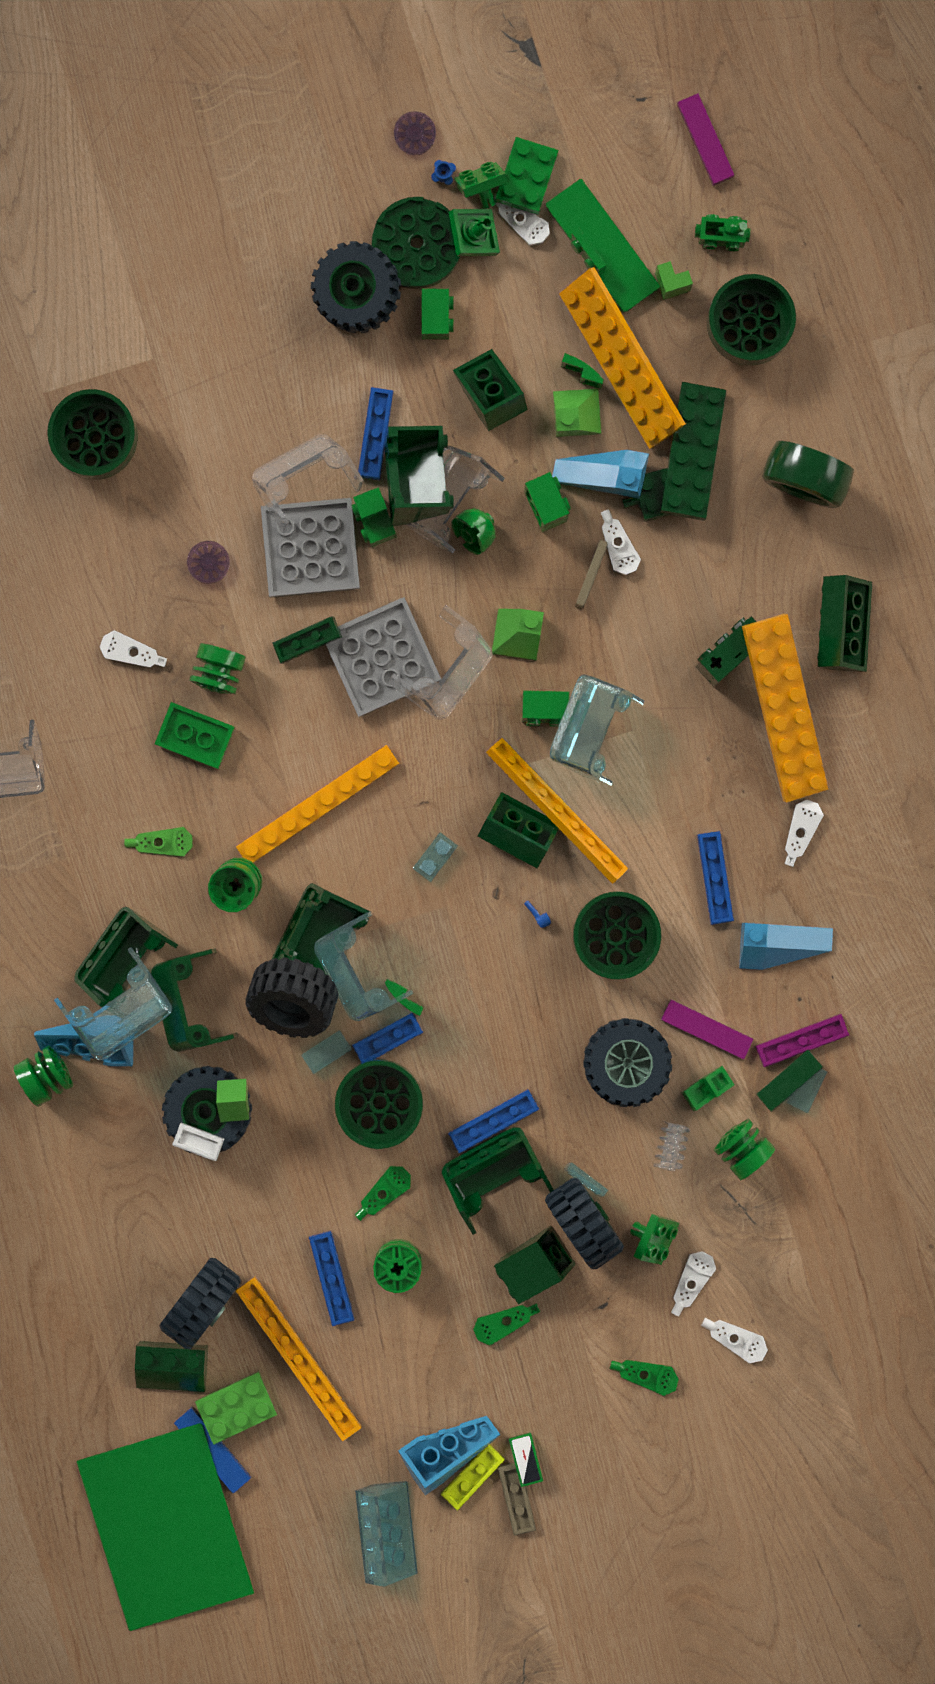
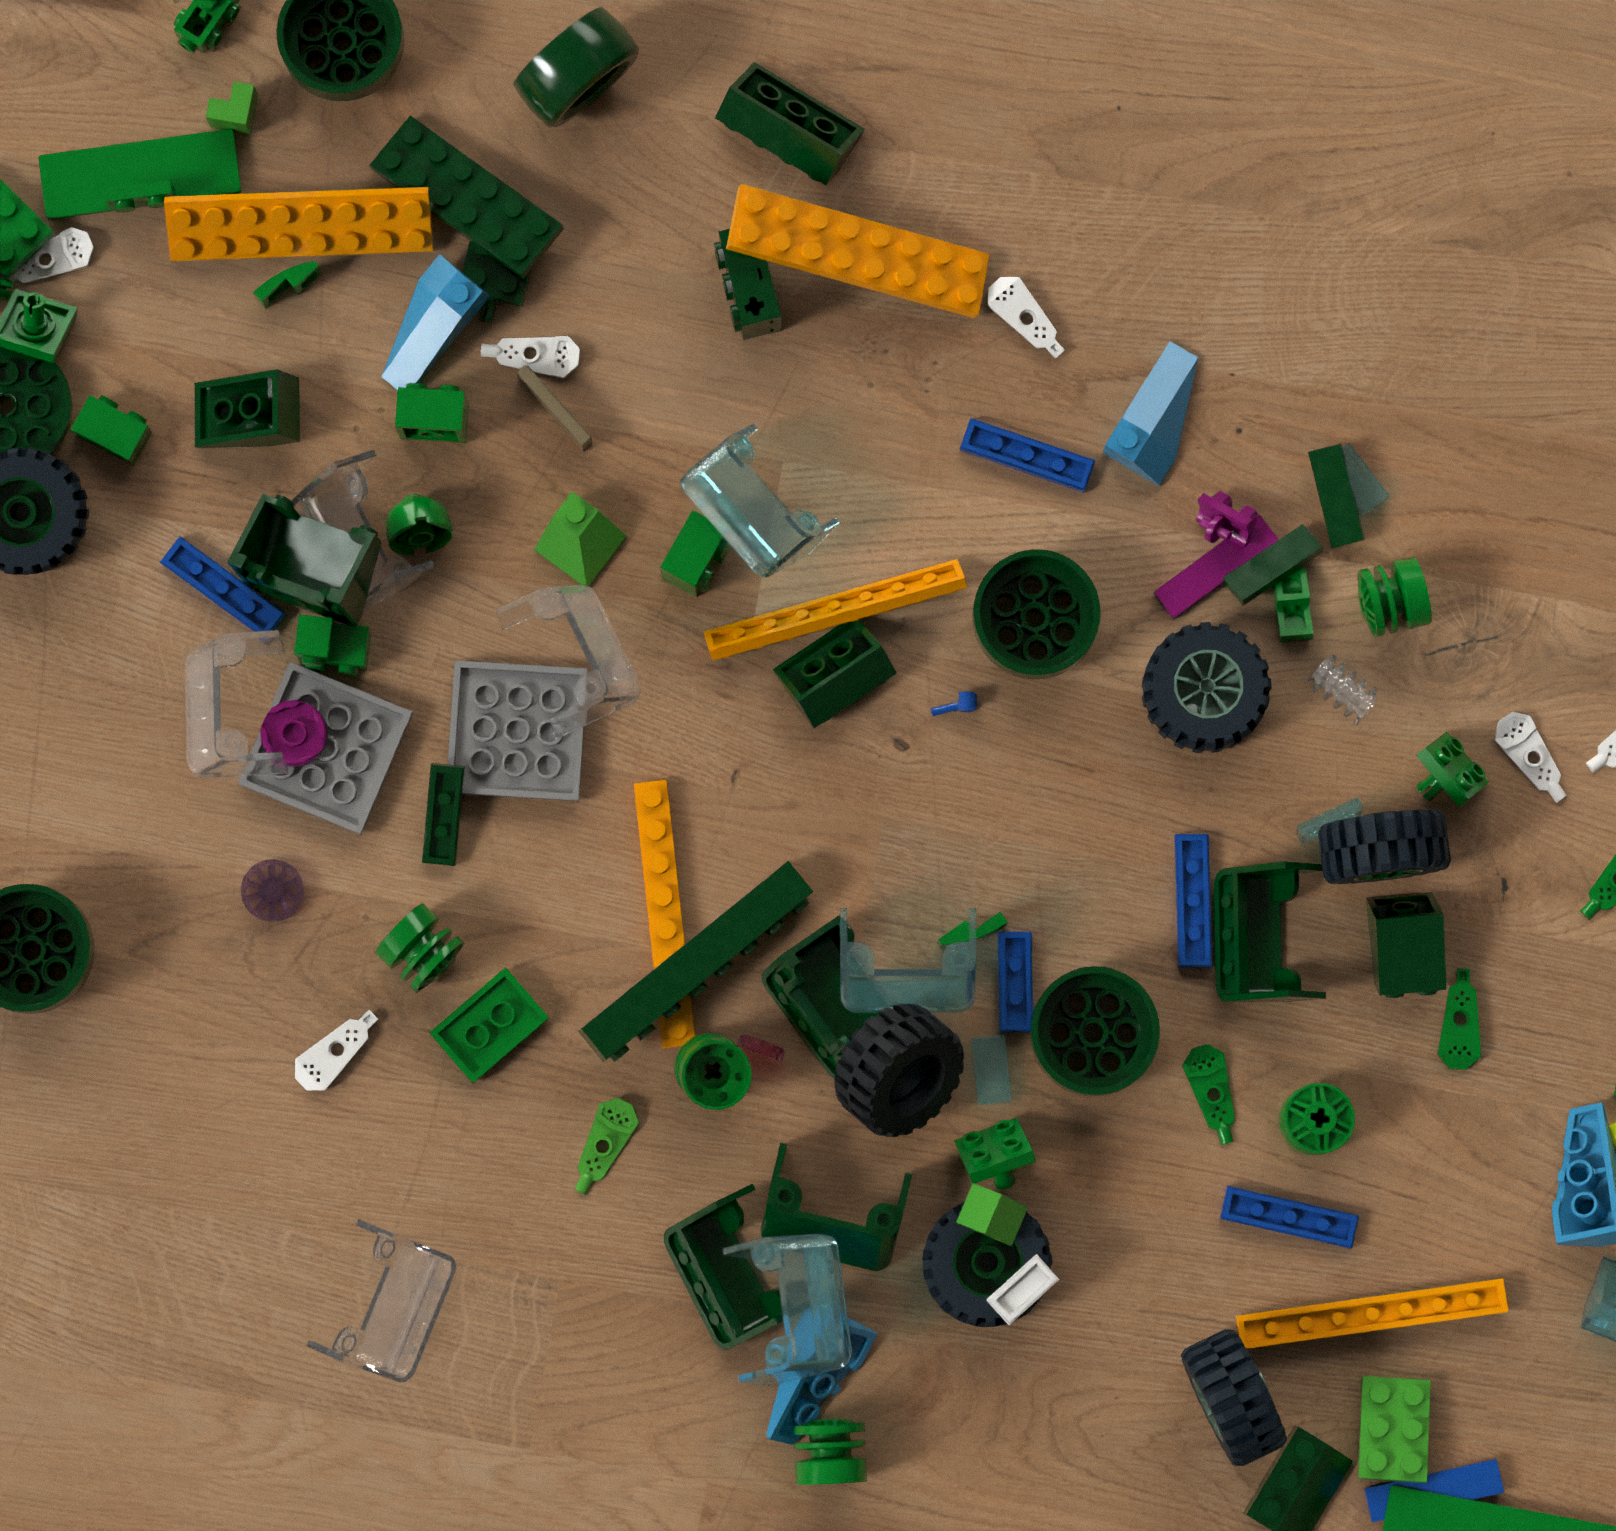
camera: 65 degrees left, 5 degrees down
clear light blue piece [413,832,458,882] -> none
bright green slope [553,389,601,437] -> none
magenta tile [755,1014,849,1067] -> none
none -> magenta tile [260,700,328,767]
none -> dark green brick [578,861,813,1062]
none -> clear pink tile [737,1034,785,1062]
none -> green plate [954,1117,1036,1190]
none -> magenta hips [1196,491,1258,548]
none -> dark green tile [1223,524,1323,606]

